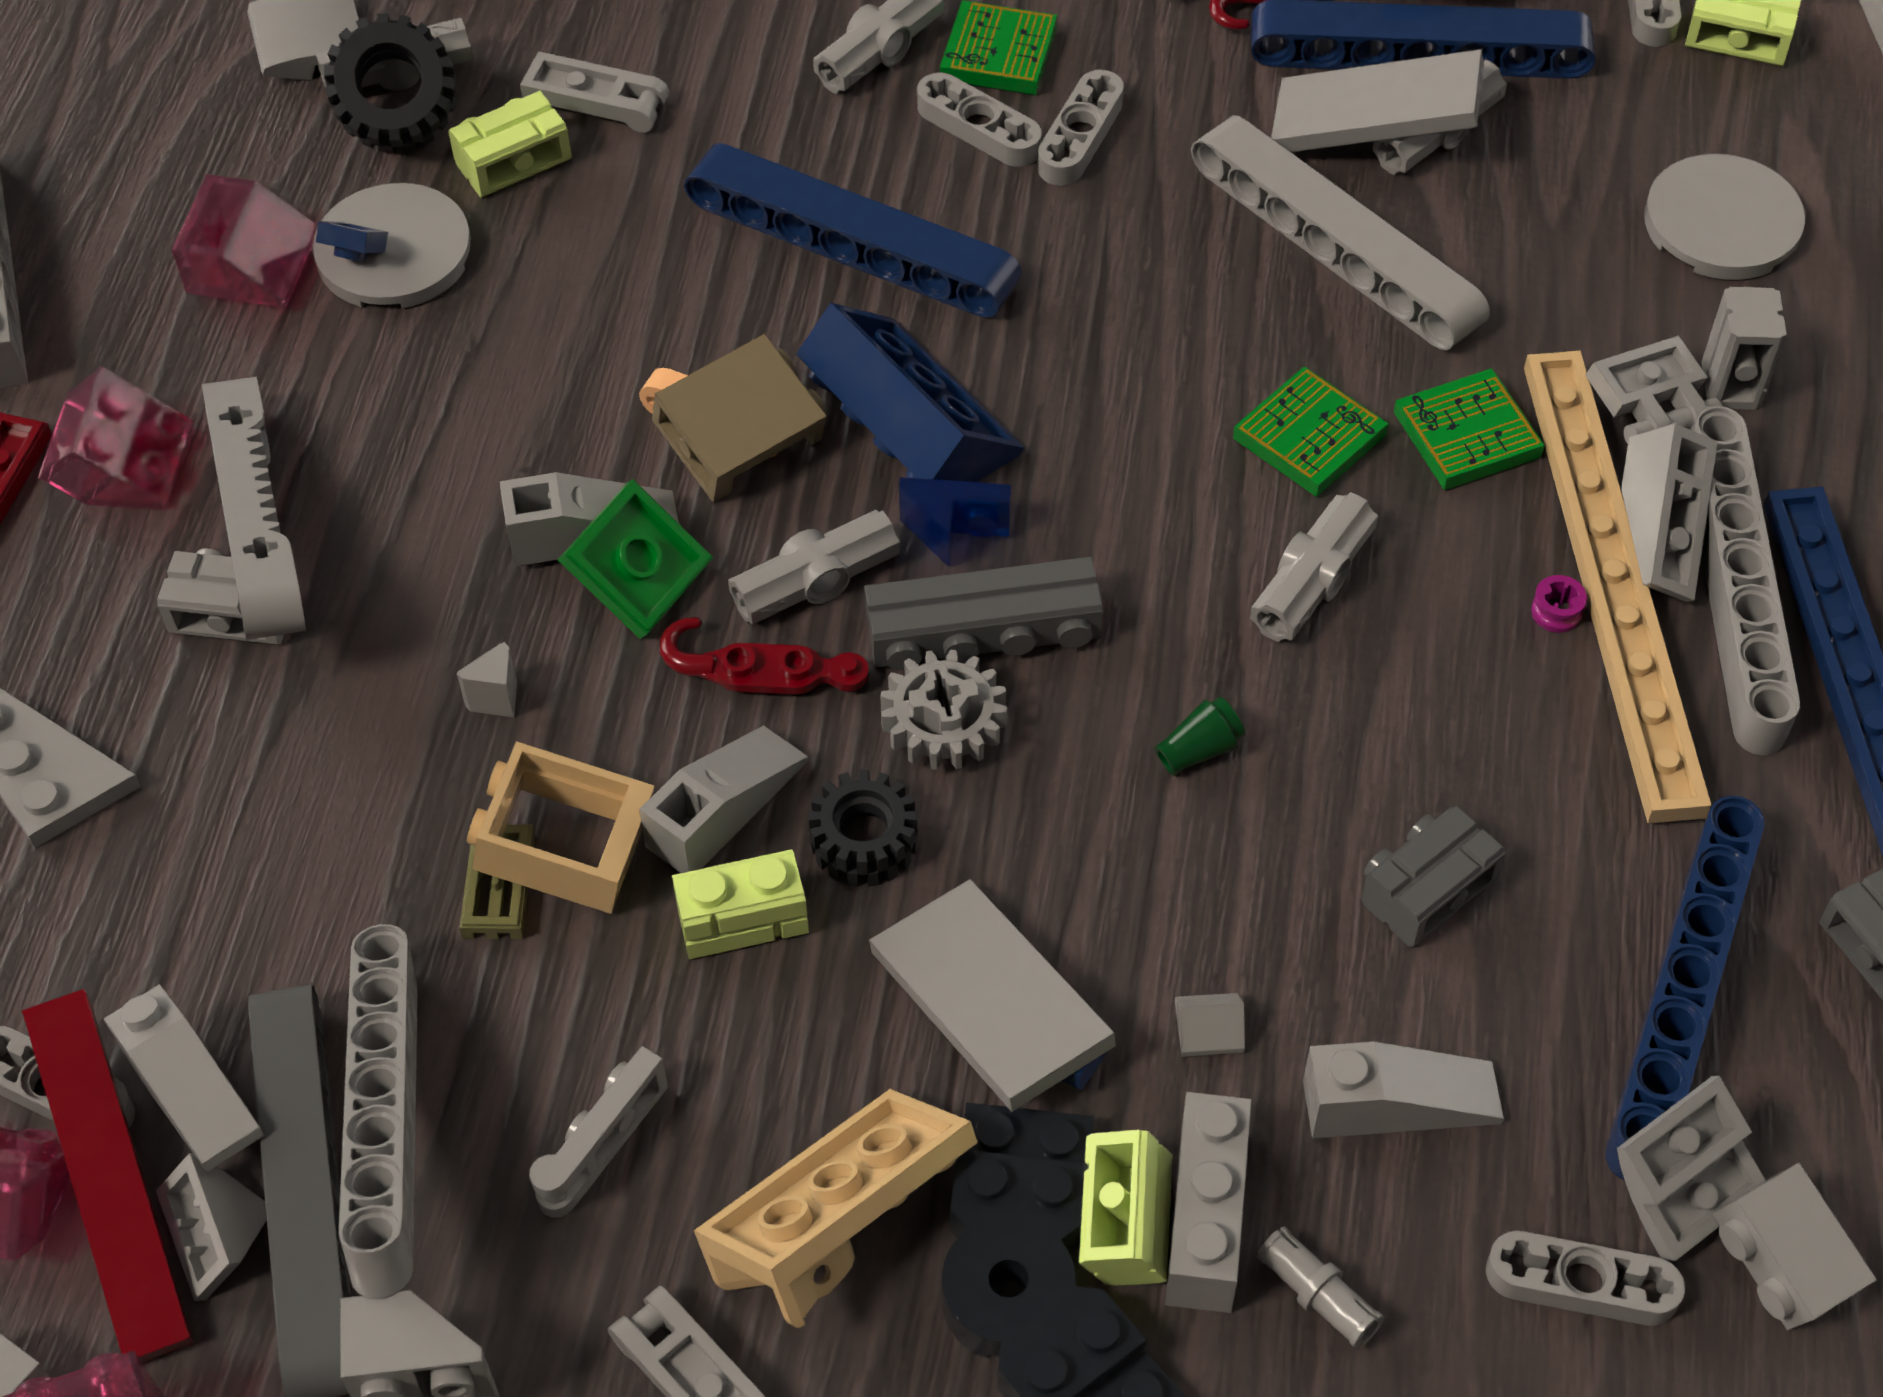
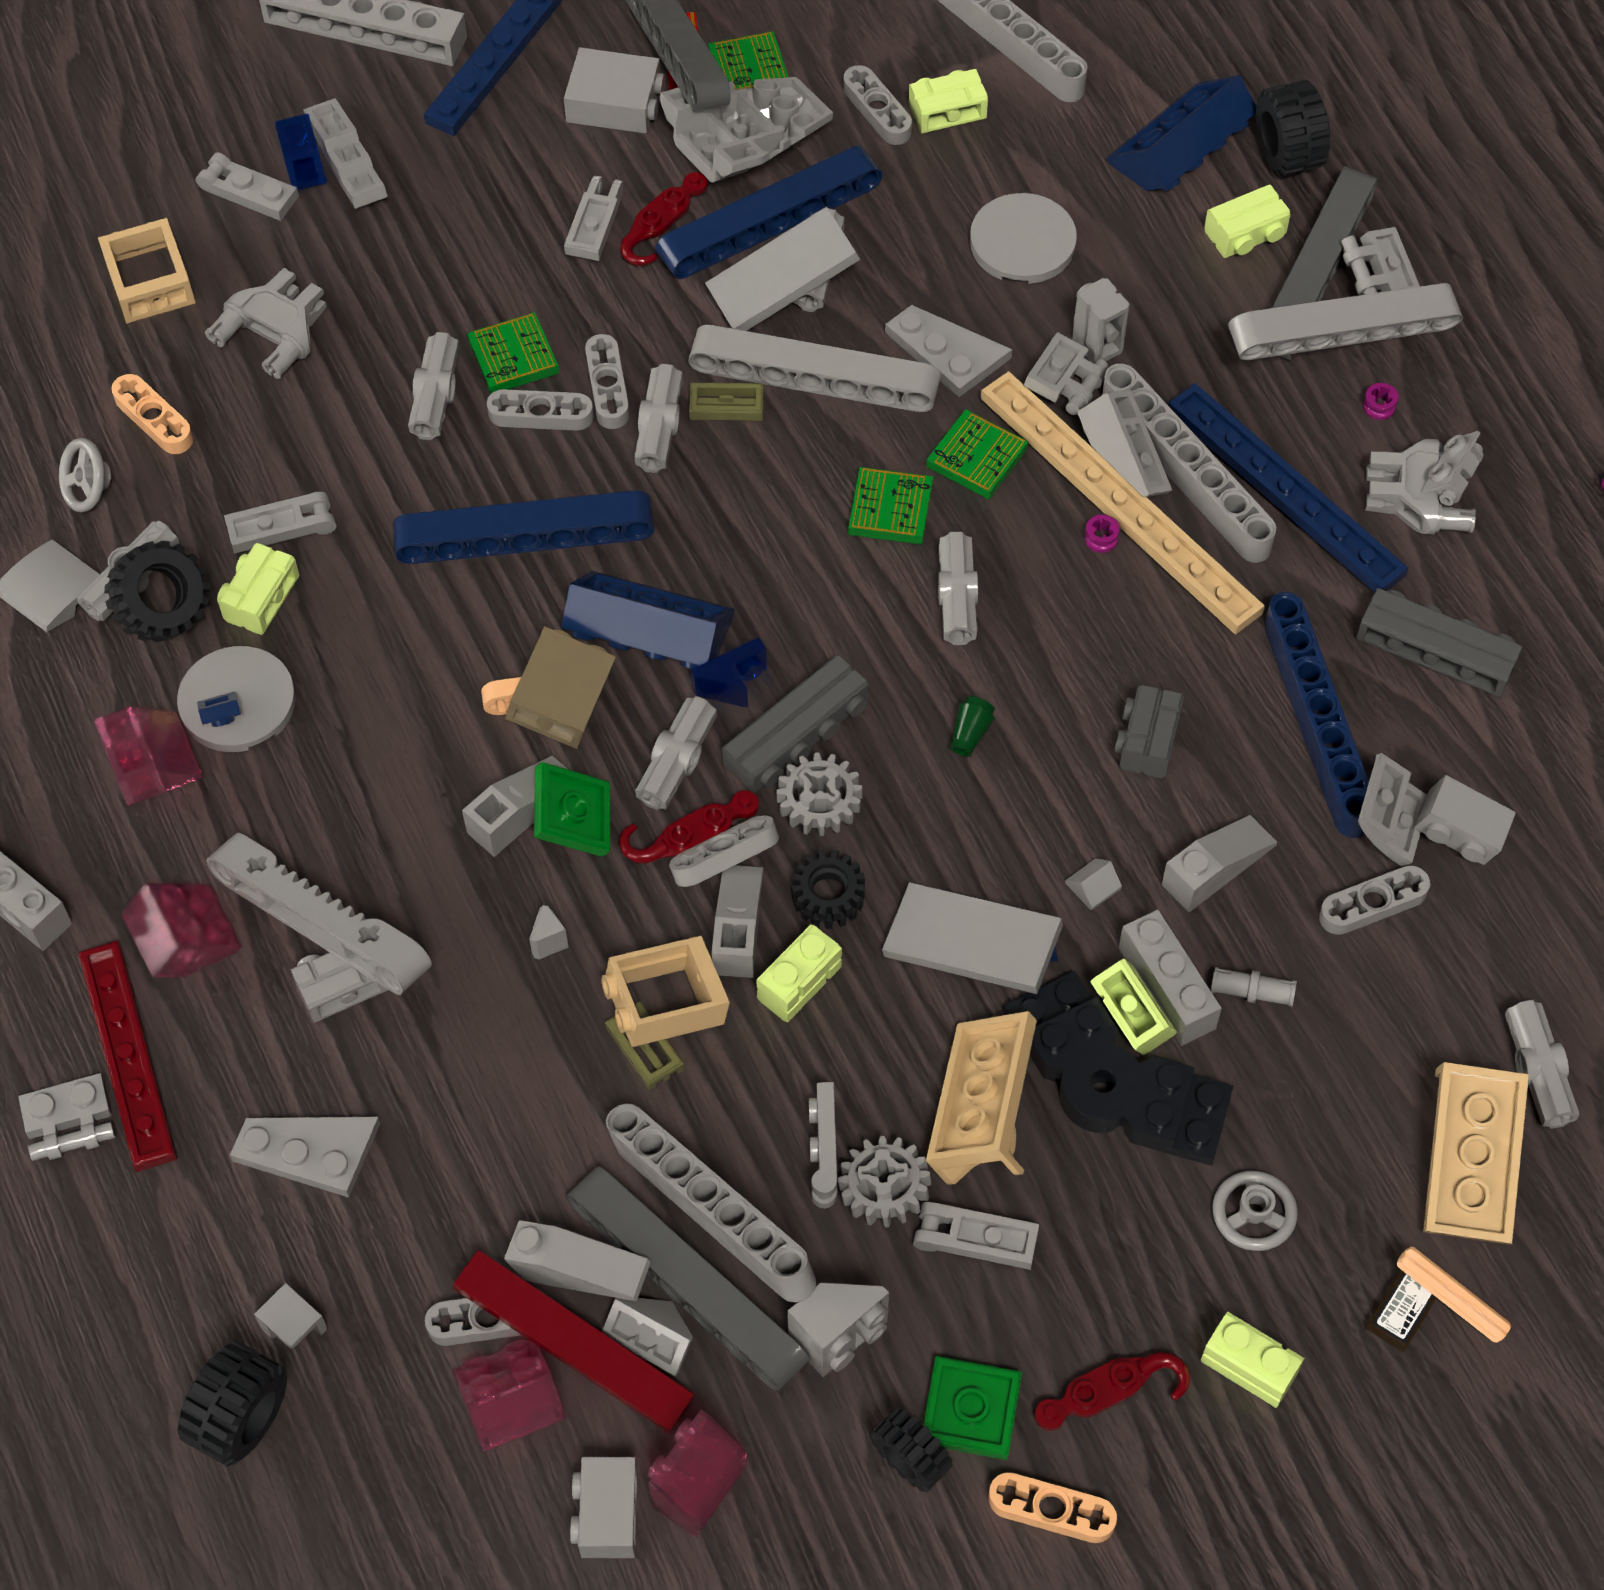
camera: 35 degrees left, 5 degrees up
none -> light grey piece [635,364,683,473]
none -> light grey beam [669,815,779,887]
none -> olive tile [689,383,764,421]
none -> light grey gear [838,1136,931,1227]
none -> light grey wing [885,305,1012,397]

